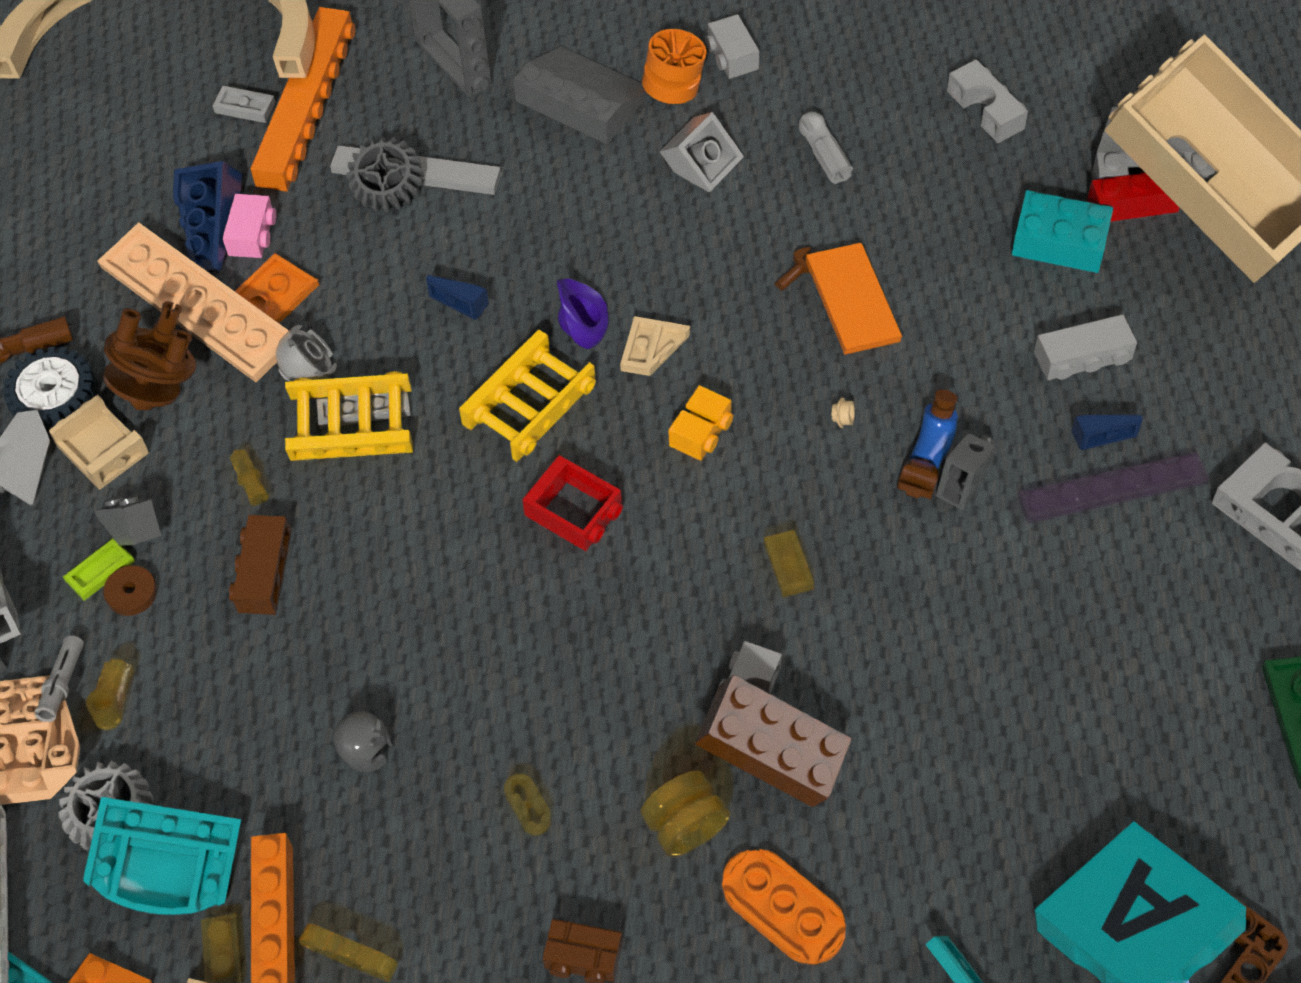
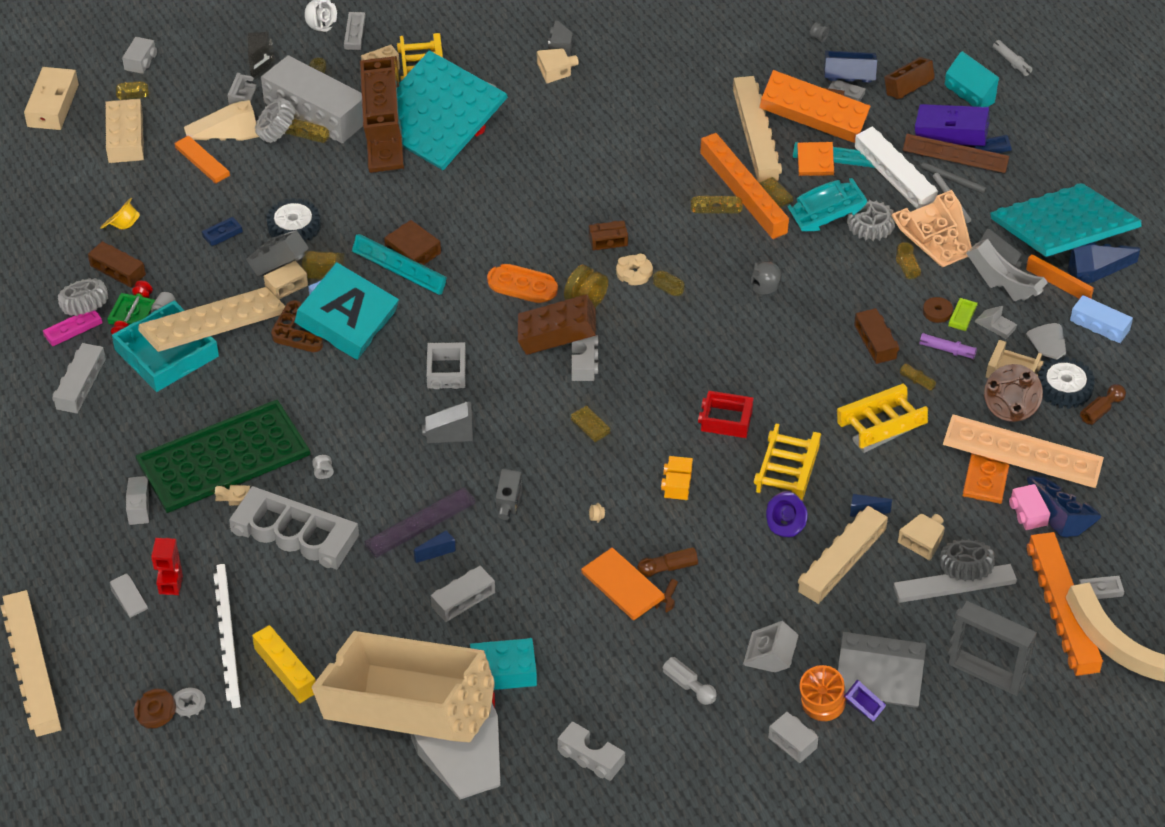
camera: 155 degrees right, 10 degrees down
light grey pin [35,636,84,722] -> none
dark grey slope [94,495,161,546] -> none
light grey cylinder [276,325,337,381] -> none
tan wing [620,316,690,376] -> none
piece [896,390,958,499] -> none
none -> light grey wheel [312,455,334,479]
none -> dark grey slope [422,402,473,443]
none -> light grey window [427,342,466,389]
none -> tan plate [616,254,653,285]
none -> reddish brown piece [637,547,698,577]
none -> tan brick [798,506,888,604]
none -> dark purple slope [844,680,886,722]
none -> tan torso [898,514,945,560]
none -> medium lavender pin [919,333,977,359]
none -> light grey slope [975,306,1017,339]

